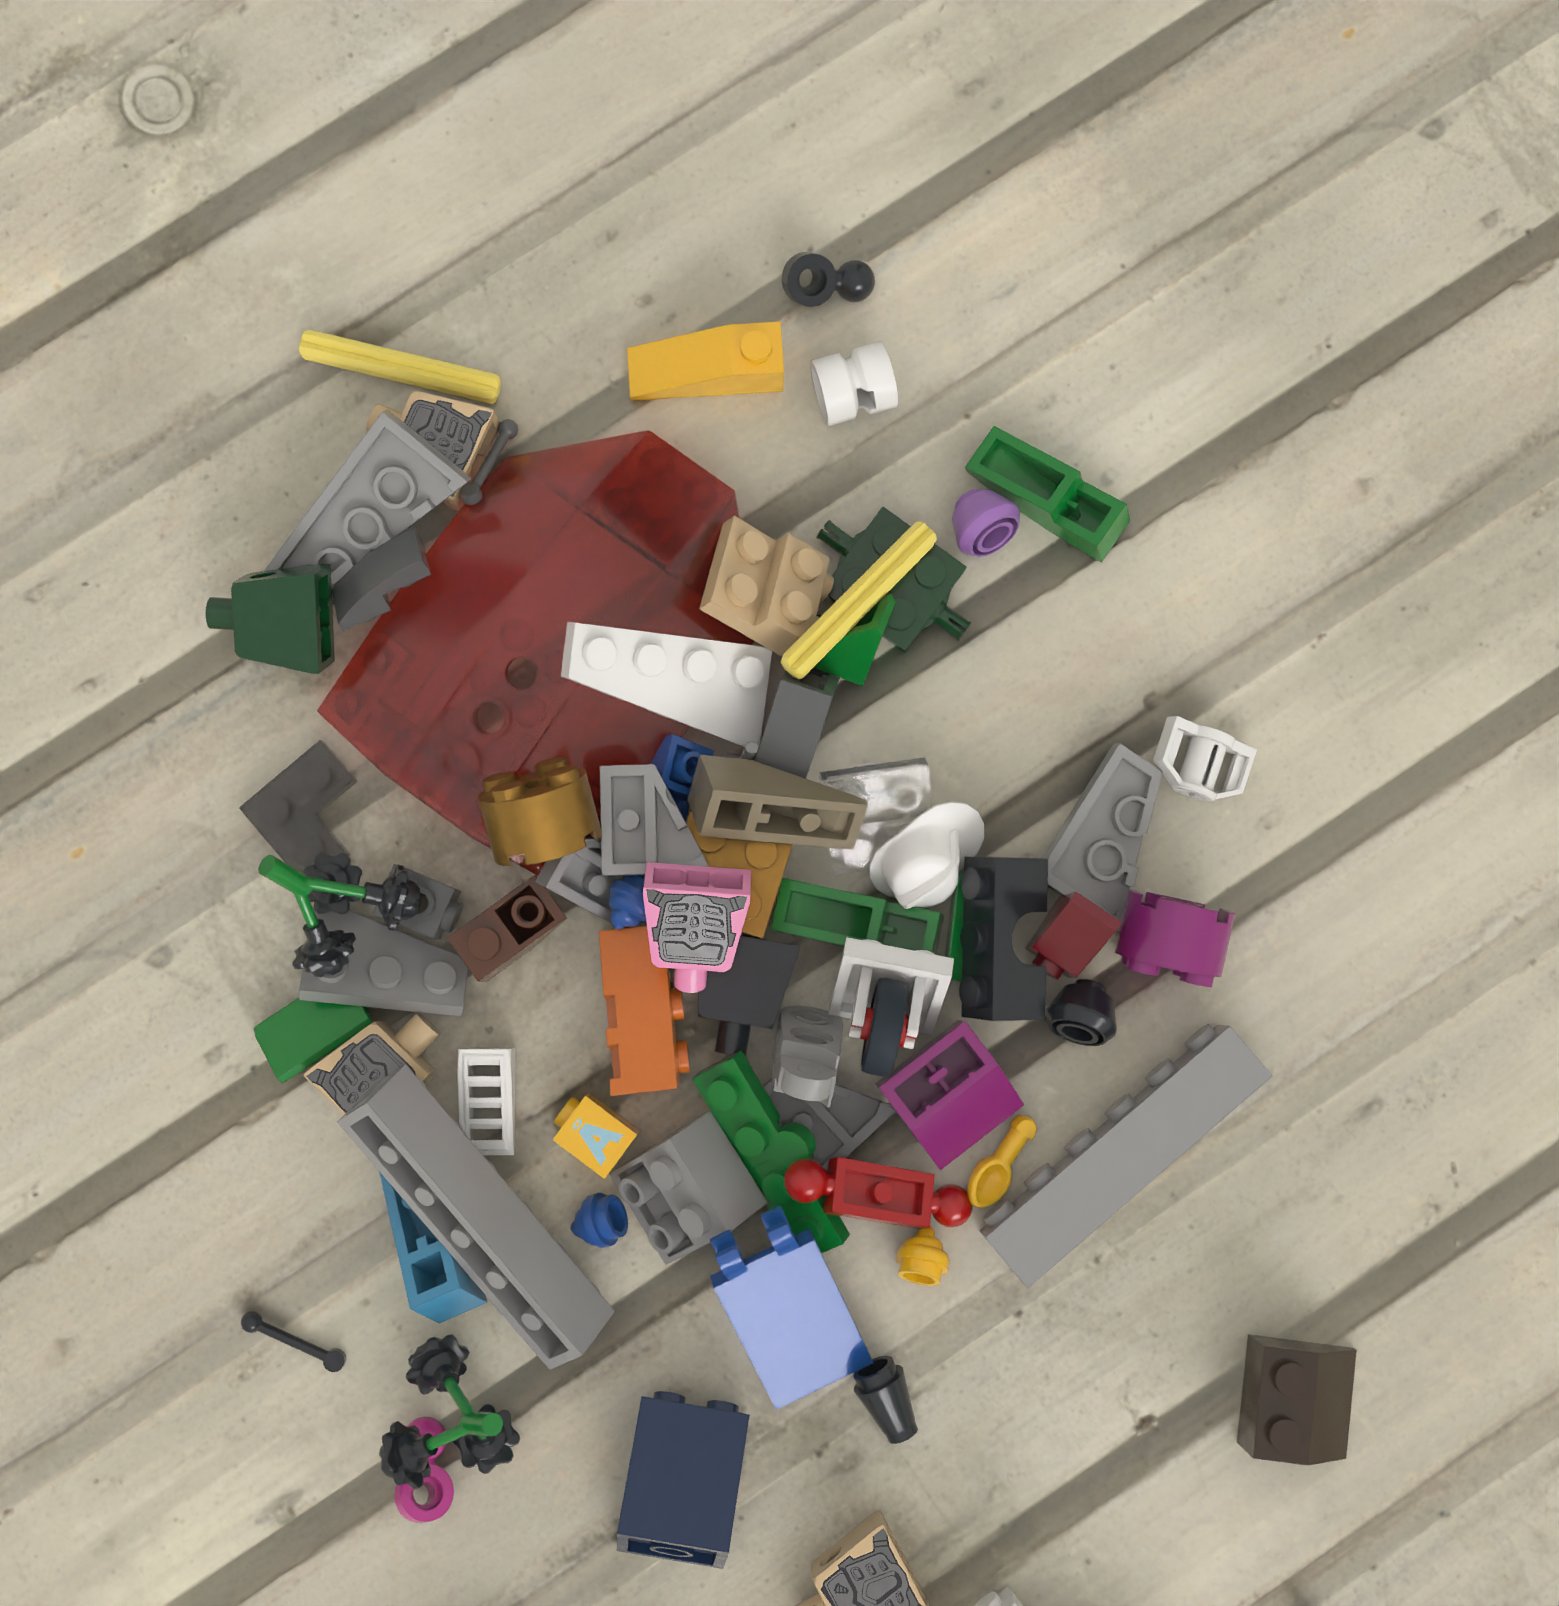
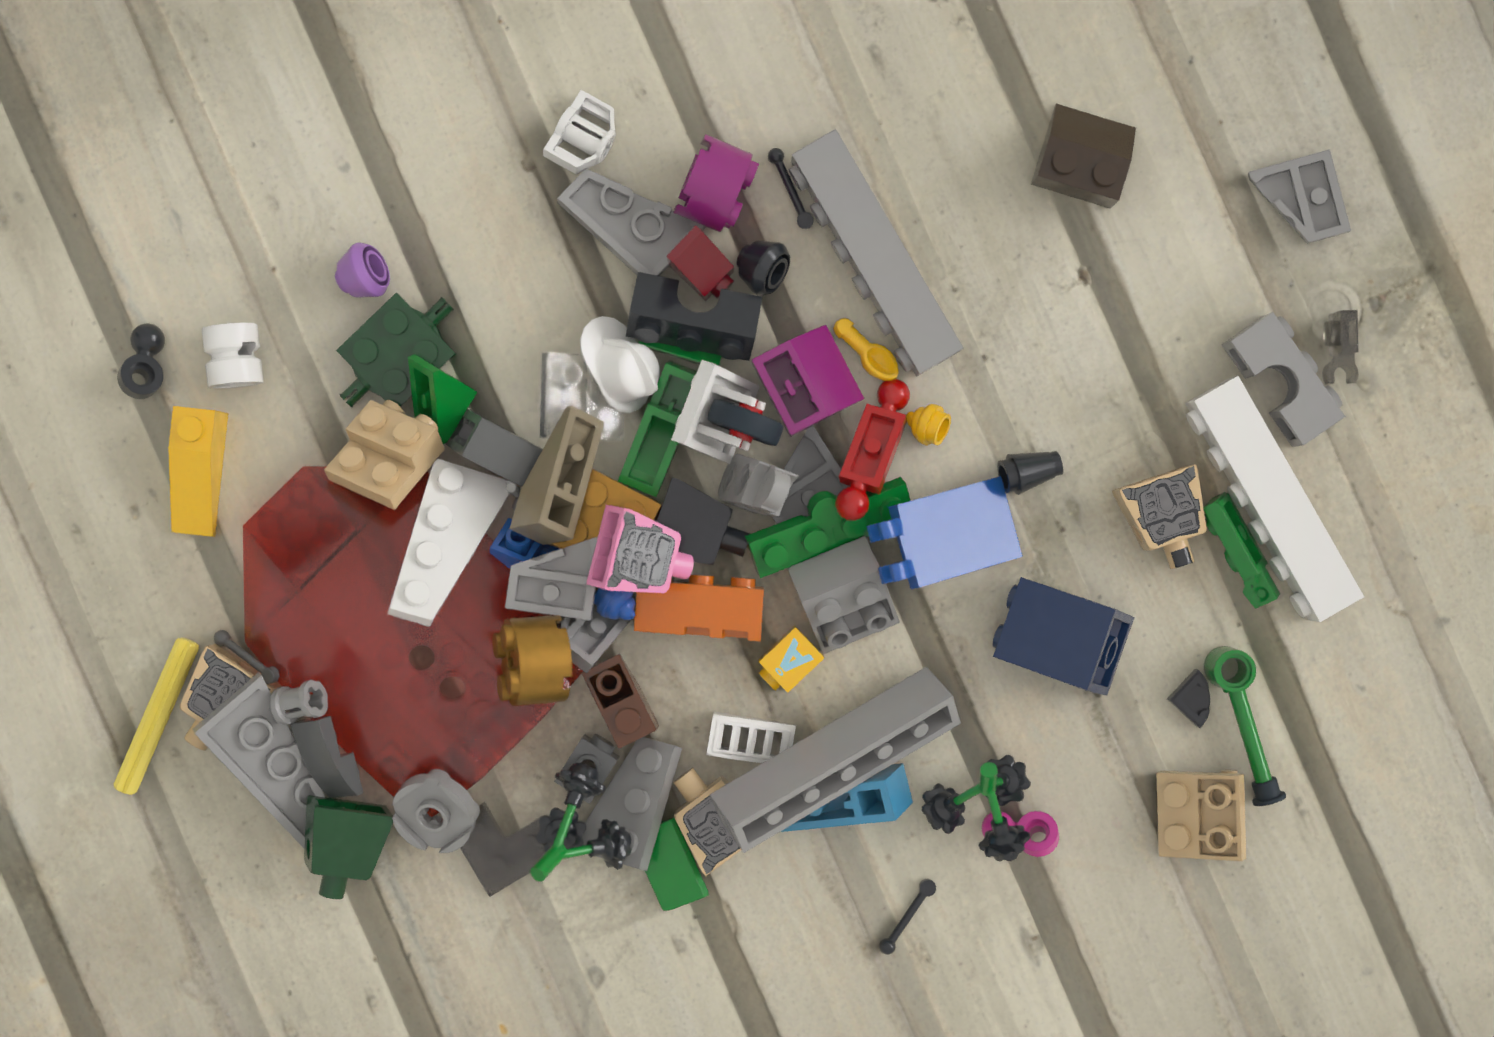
camera: 70 degrees left, 5 degrees up
blue plate [570,1193,628,1248] -> none
light yellow axle [780,521,937,679] -> none
green slope [965,426,1130,563] -> none
none -> light grey bush [270,680,328,725]
none -> light grey plate [392,769,480,853]
none -> black hinge [768,148,814,229]

